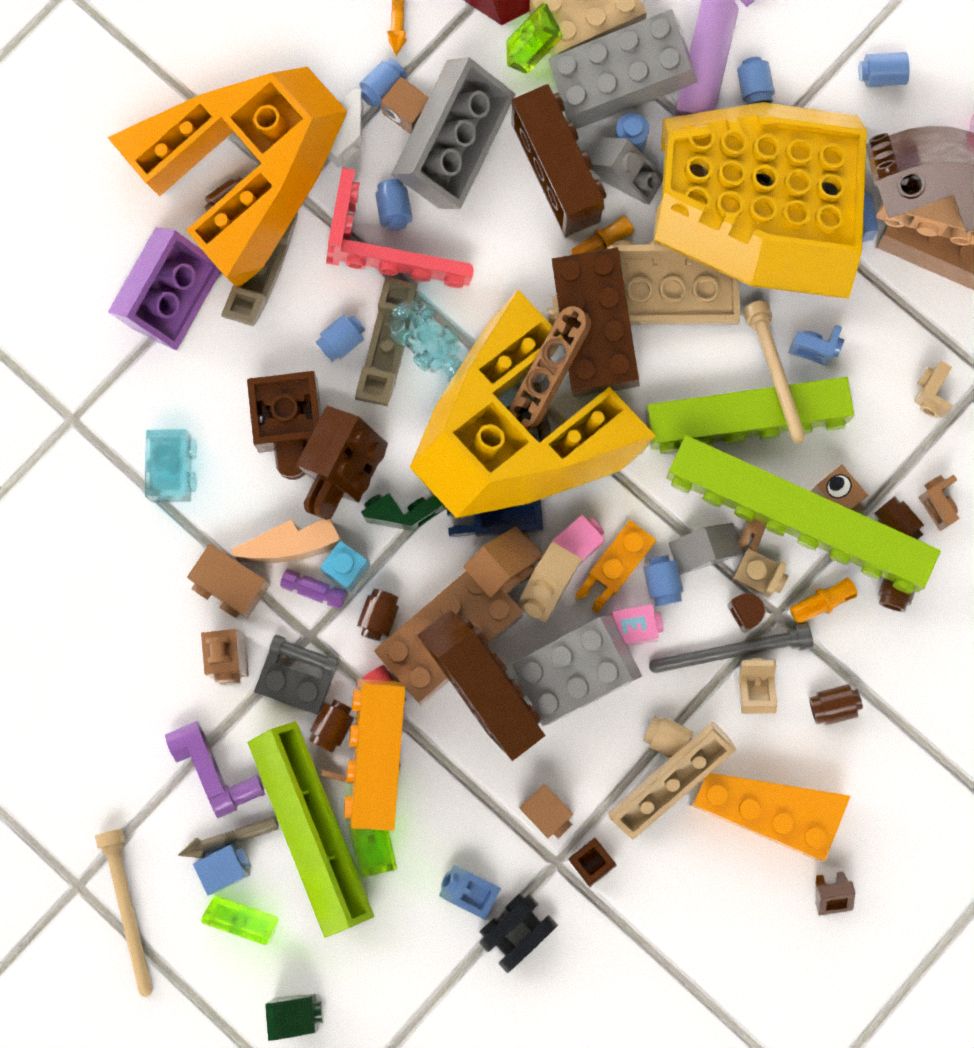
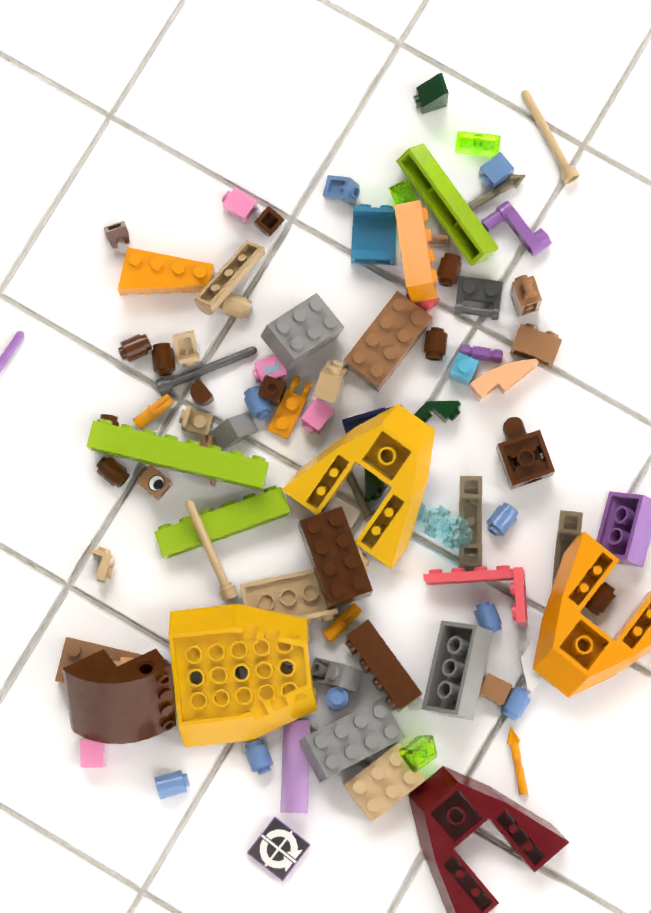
camera: 170 degrees right, 0 degrees up
clear light blue brick [145,429,197,502] -> none
reddish brown brick [296,405,388,520] -> none
reddish brown brick [417,610,546,761] -> none
medium nougat brick [463,526,542,598] -> none
black brick [479,893,558,974] -> none
medium nougat beam [509,306,591,430] -> none
medium nougat brick [519,784,573,839] -> none
medium blue bracket [788,325,844,366] -> none
medium nougat bracket [918,475,960,531] -> none
none -> reddish brown brick [151,343,176,377]
none -> bright pink brick [222,187,257,224]
none -> reddish brown bracket [258,375,287,407]
none -> dark azure panel [351,204,397,265]

